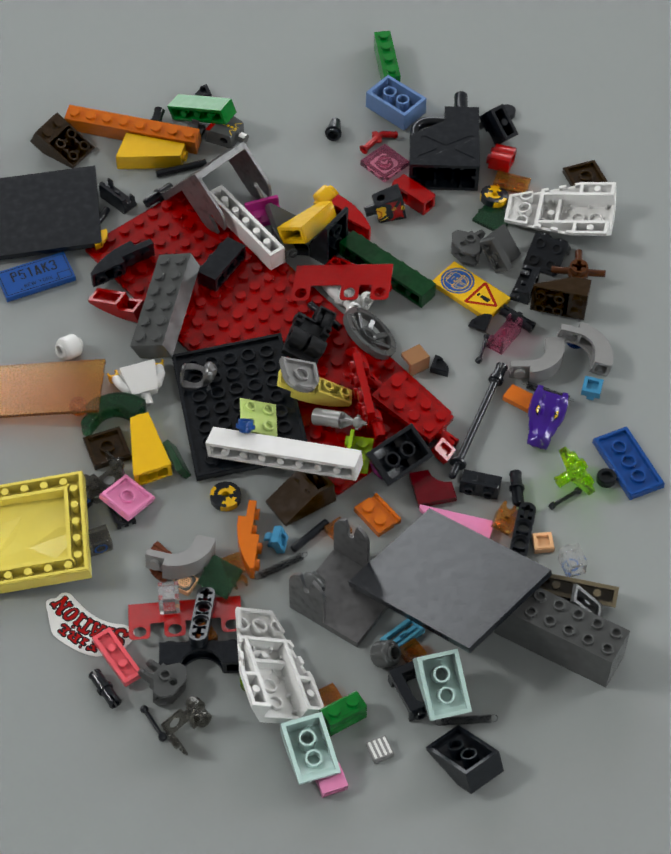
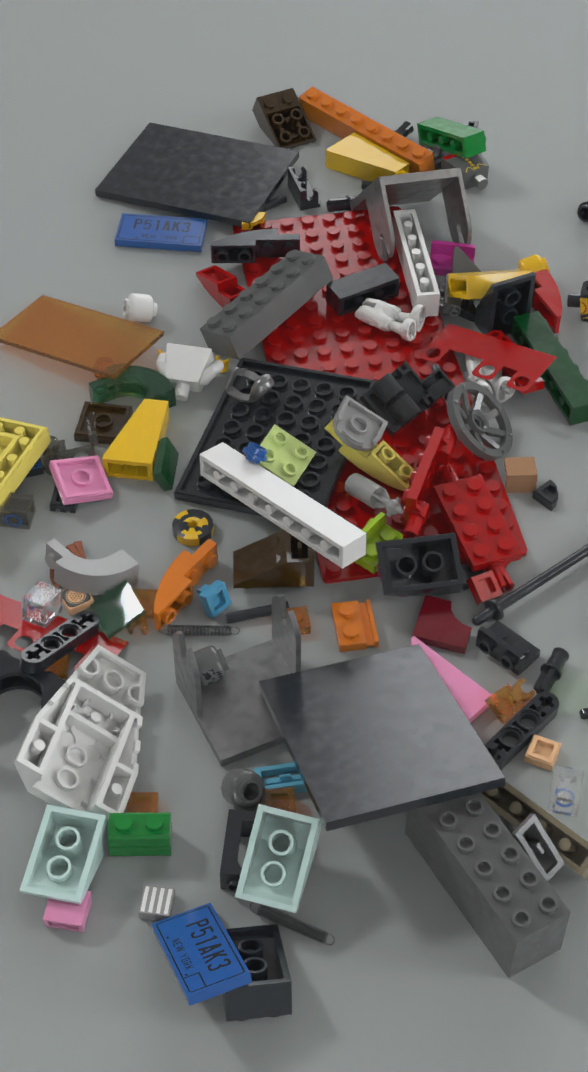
camera: 30 degrees right, 5 degrees down
none -> blue tile [151,903,252,1006]
none -> white piece [355,298,426,341]

